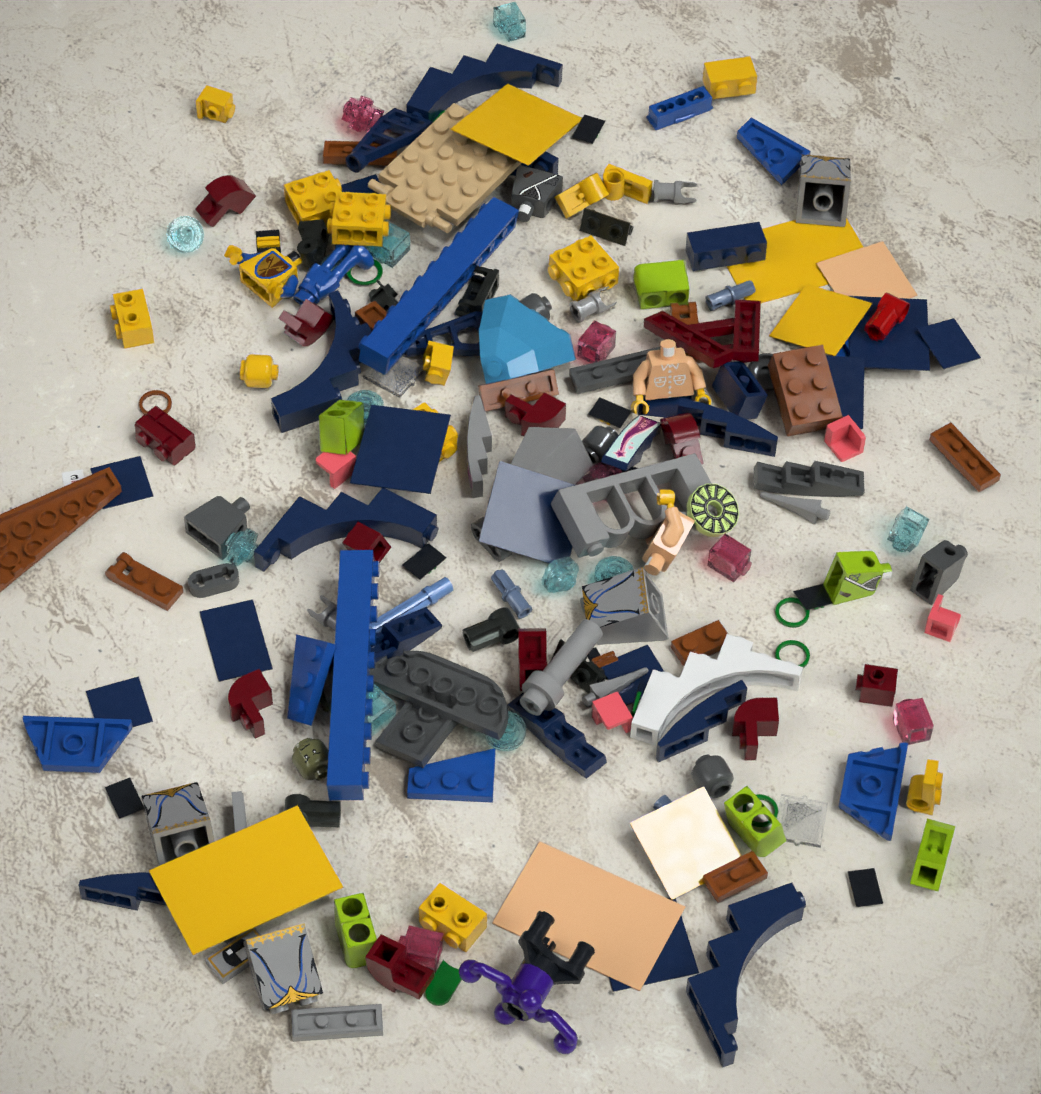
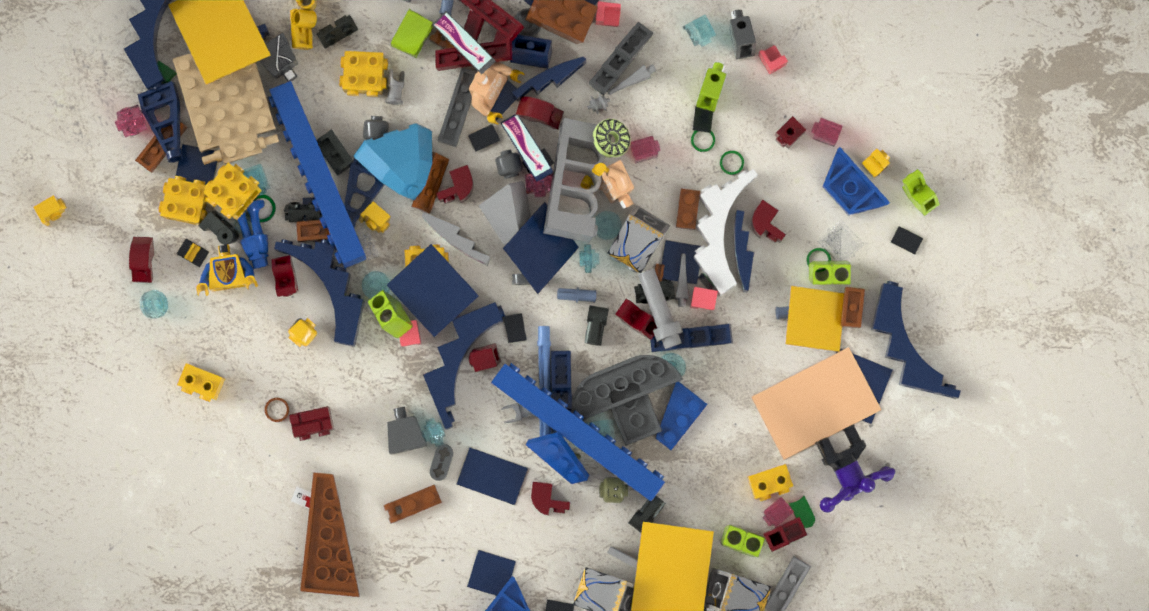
camera: 50 degrees left, 30 degrees up
dark blue piece [90,456,154,509] -> none
clear pink brick [577,320,616,363] -> none
dark grey head [691,754,734,798] -> none
none -> slope [432,11,496,75]
none -> light grey wheel [587,93,610,114]

